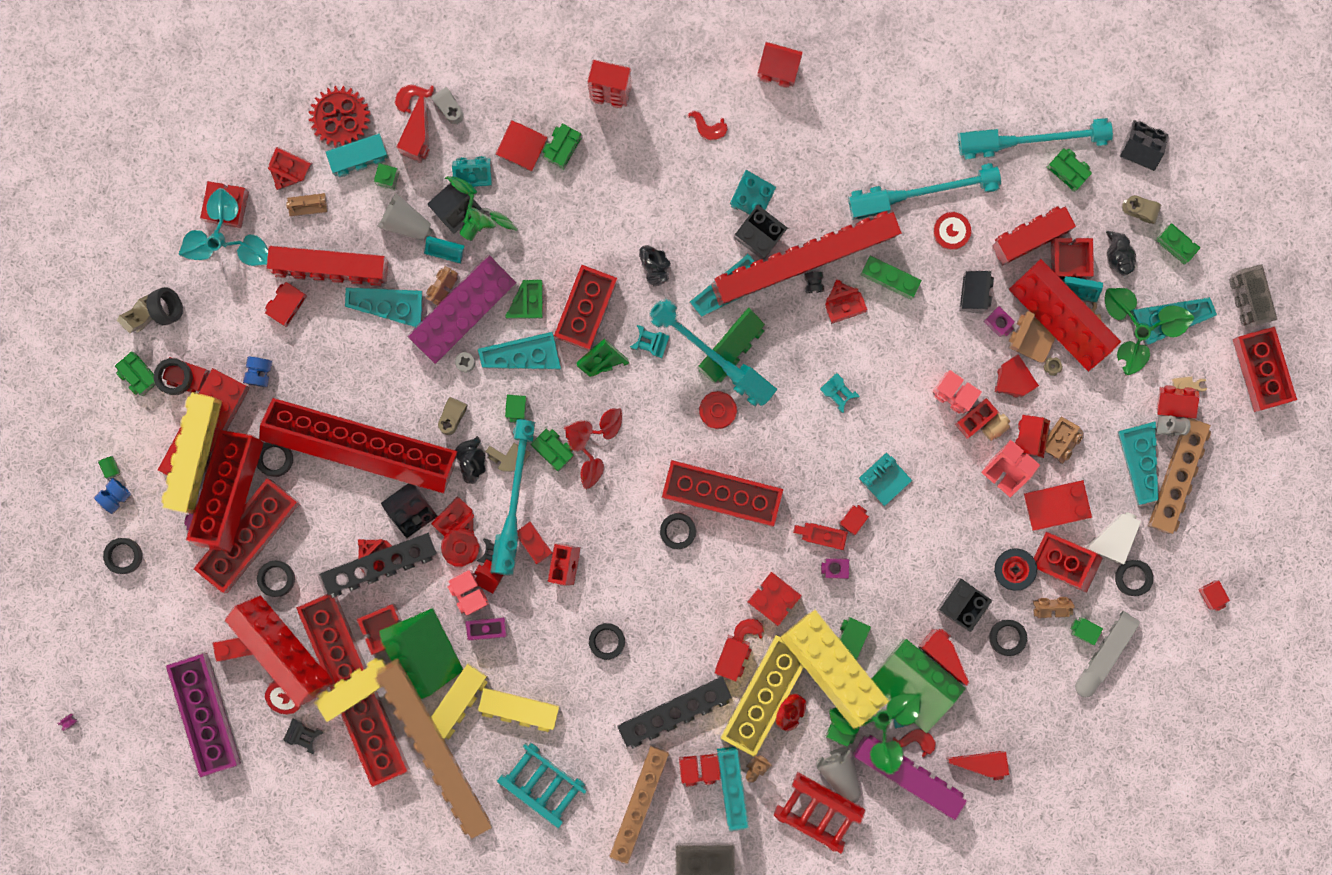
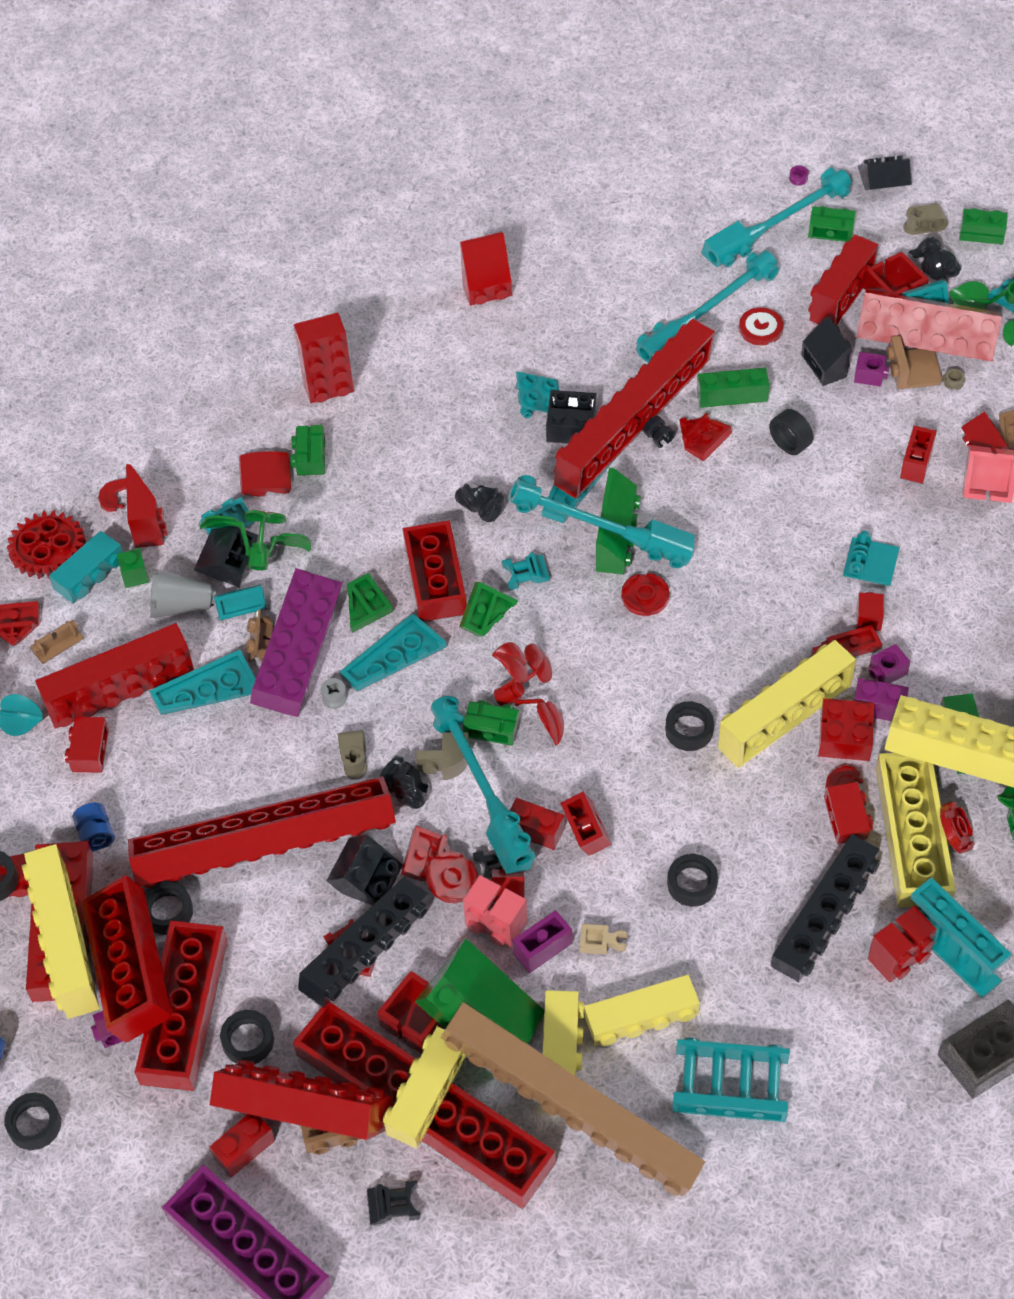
camera: 25 degrees left, 30 degrees down
red tile [265,681,301,715] -> none
light grey piece [431,86,464,124] -> none
green brick [505,394,527,423] -> none
medium nougat brick [609,746,669,864] -> none
red brick [661,460,783,527] -> none
red piece [688,111,728,140] -> none
medium nougat hinge [746,755,772,783] -> none
teal piece [820,373,860,413] -> none
coral piece [933,370,981,414] -> none
tan brick [981,413,1010,441] -> none
red slope [995,354,1039,398] -> none
none -> tan plate [580,924,627,955]
none -> light yellow brick [718,640,856,768]
none -> black tyre [769,409,814,455]
none -> magenta bush [789,166,809,186]
none -> magenta brick [854,678,909,721]

